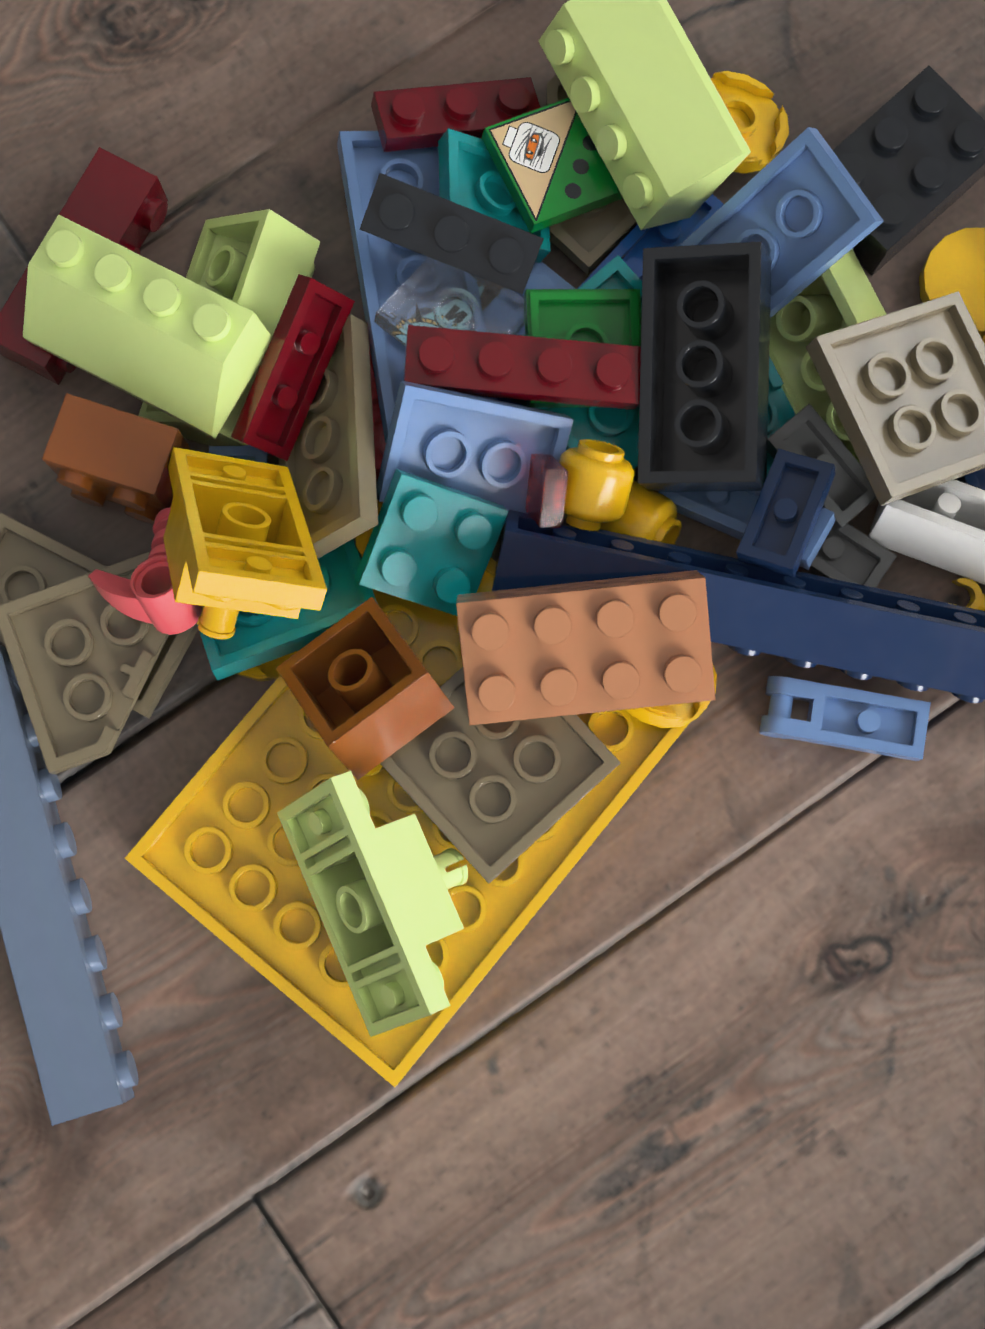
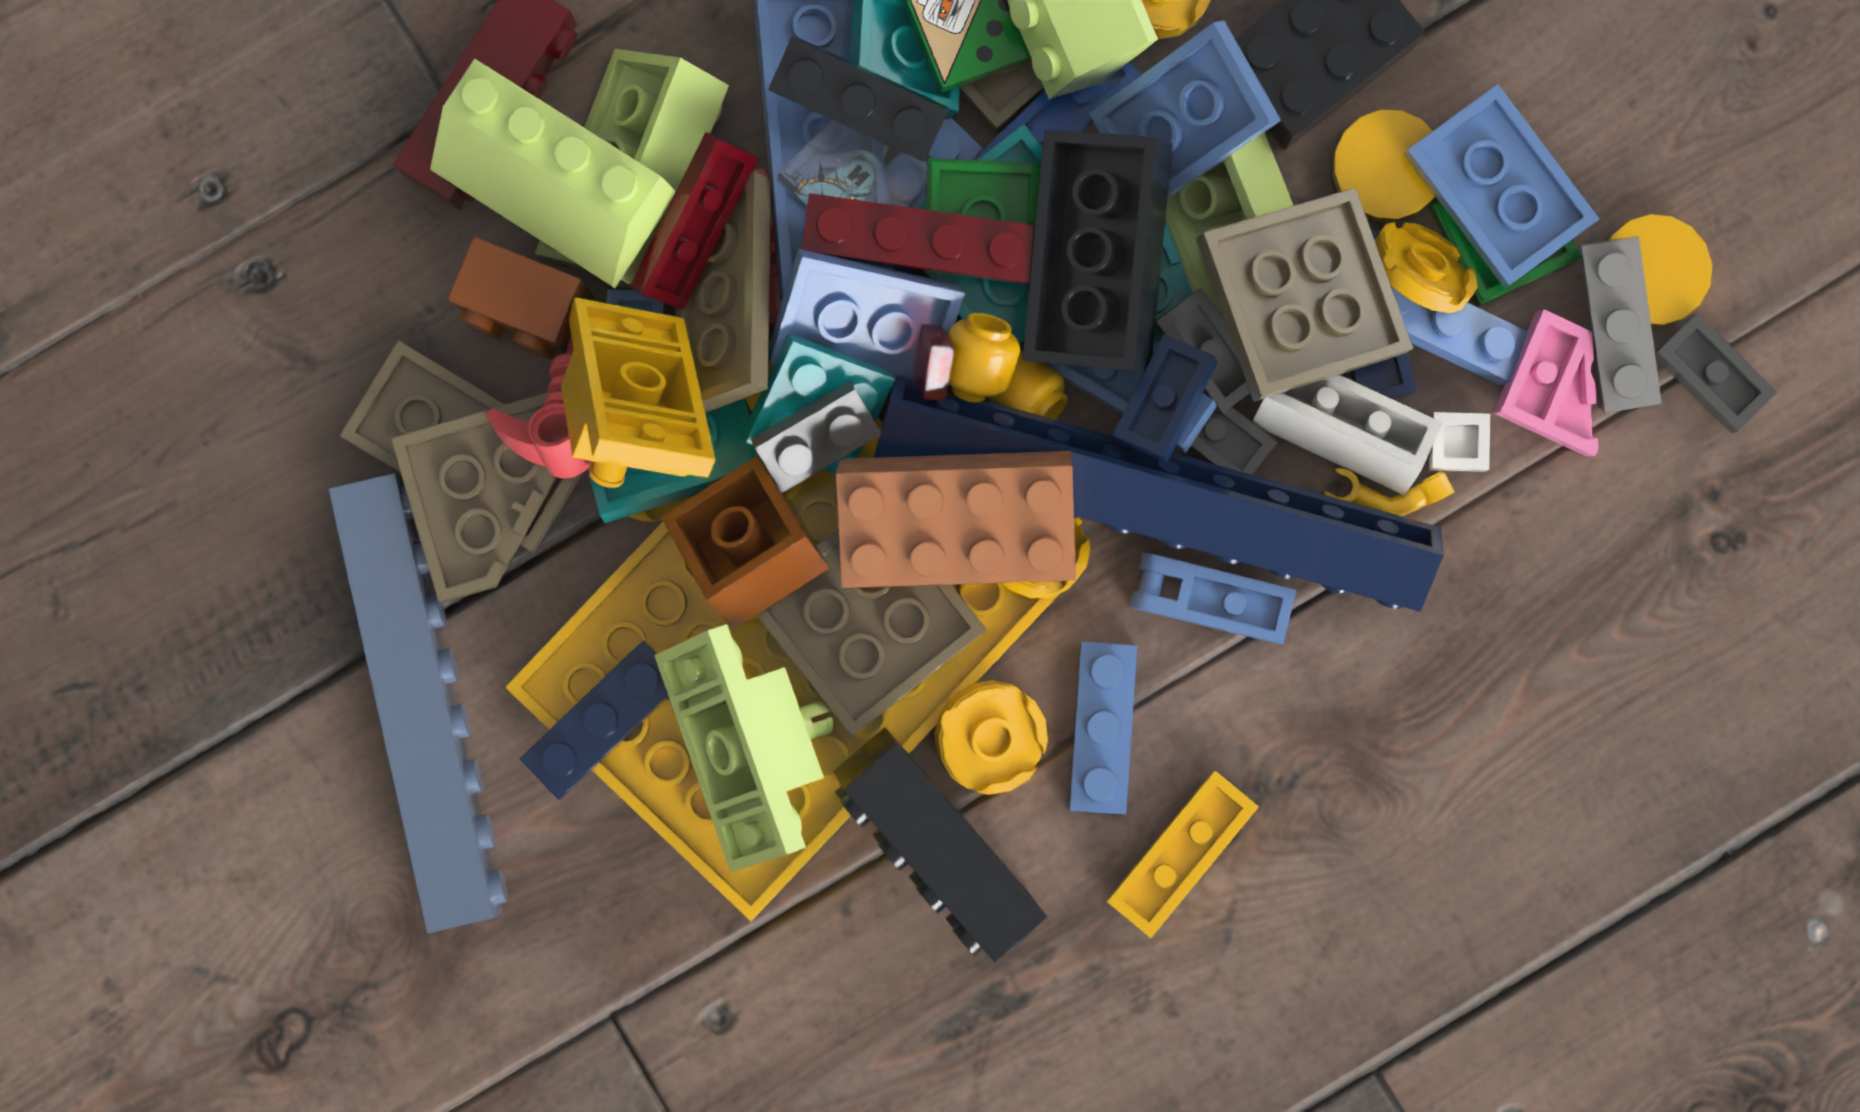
camera: 10 degrees right, 5 degrees up
none -> dark blue plate [520,640,669,800]
none -> dark grey plate [751,381,882,493]
none -> black brick [834,727,1048,963]
none -> yellow tile [934,680,1048,795]
none -> medium blue plate [1069,642,1137,815]
none -> yellow plate [1106,770,1259,938]

